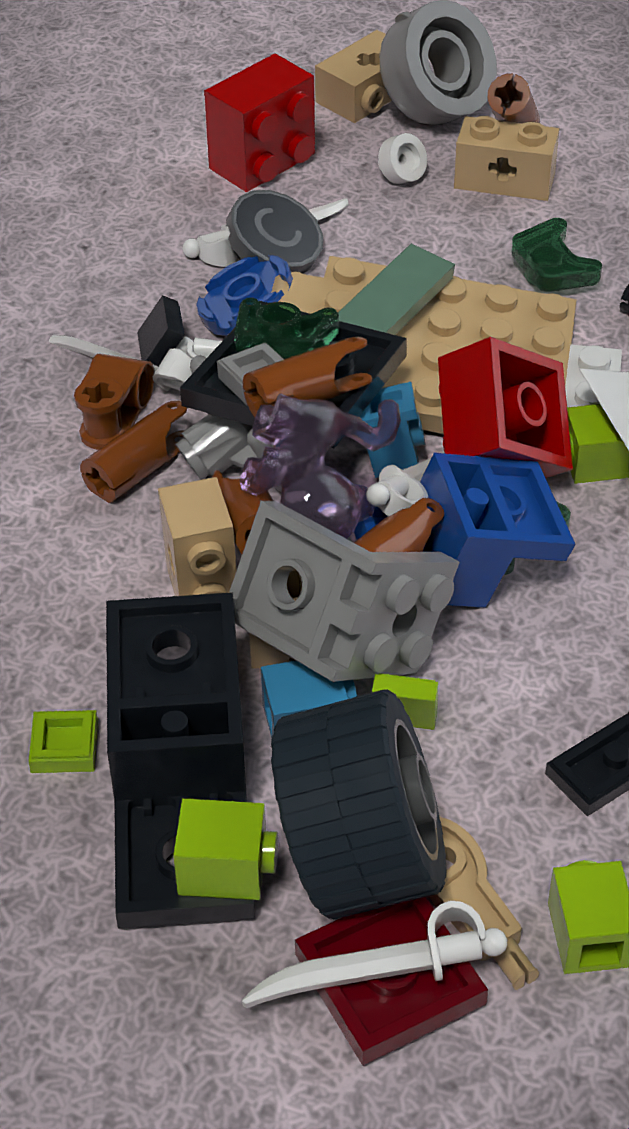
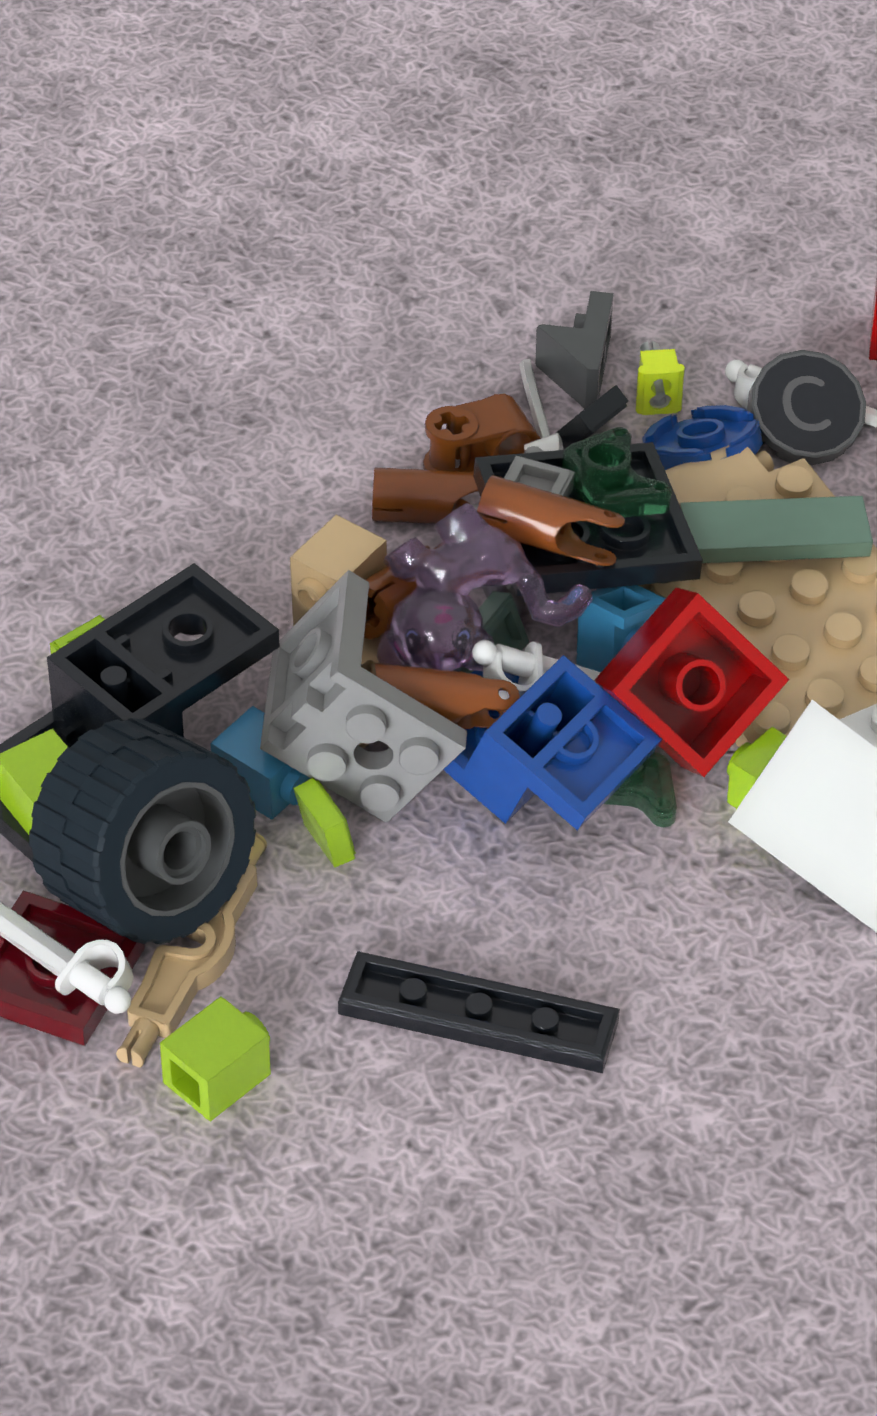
camera: 50 degrees right, 0 degrees up
none -> dark grey slope [535,291,614,409]
none -> neon yellow piece [635,341,685,415]

